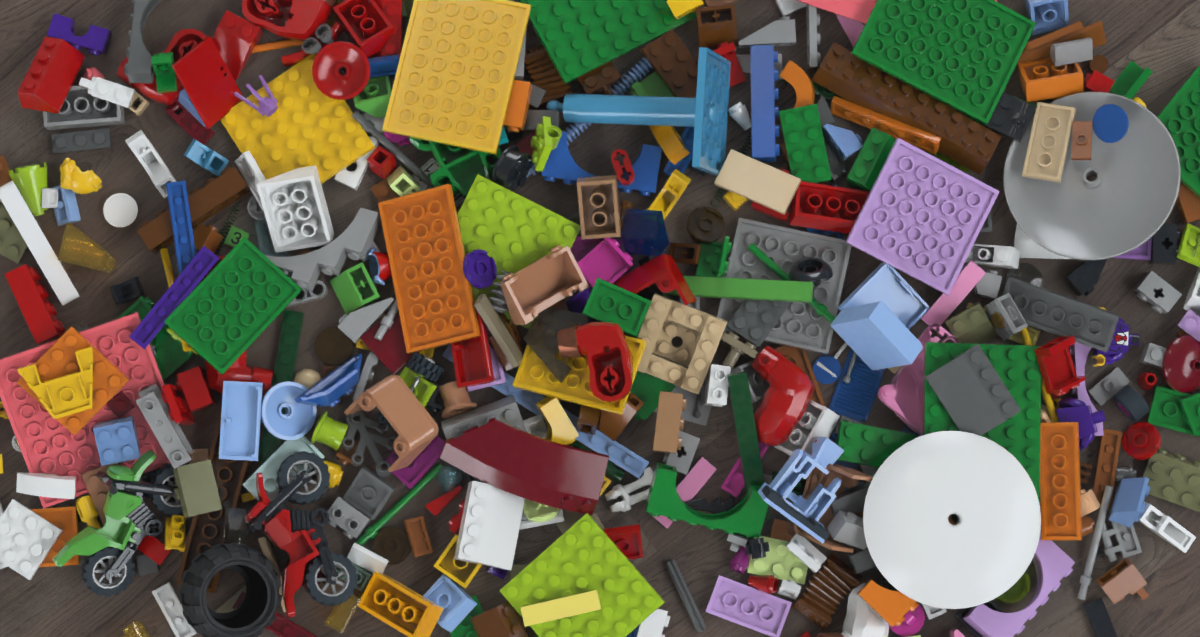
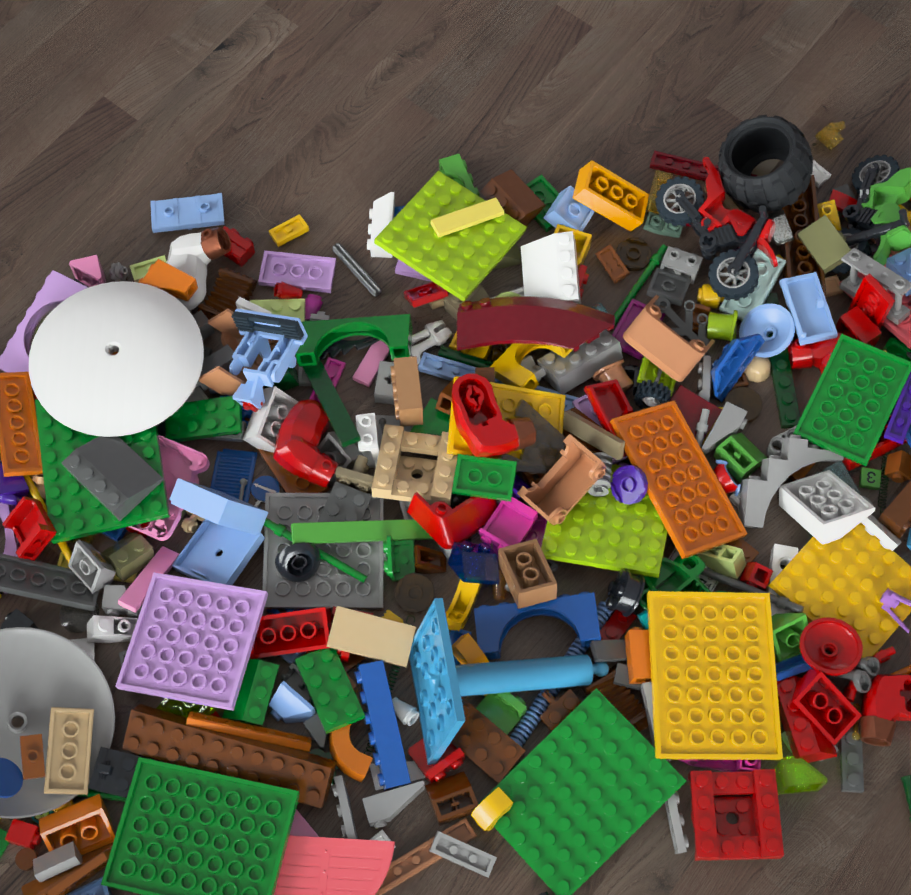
camera: 170 degrees right, 20 degrees down
white tile [347,543,389,574] -> none
red slope [425,486,463,516] -> none
lime plate [531,116,562,172] -> none
red beam [611,149,635,186] -> none
black gear [745,538,770,559] -> none
white plate [777,580,801,600] -> none
light grey brick [827,510,867,550] -> none

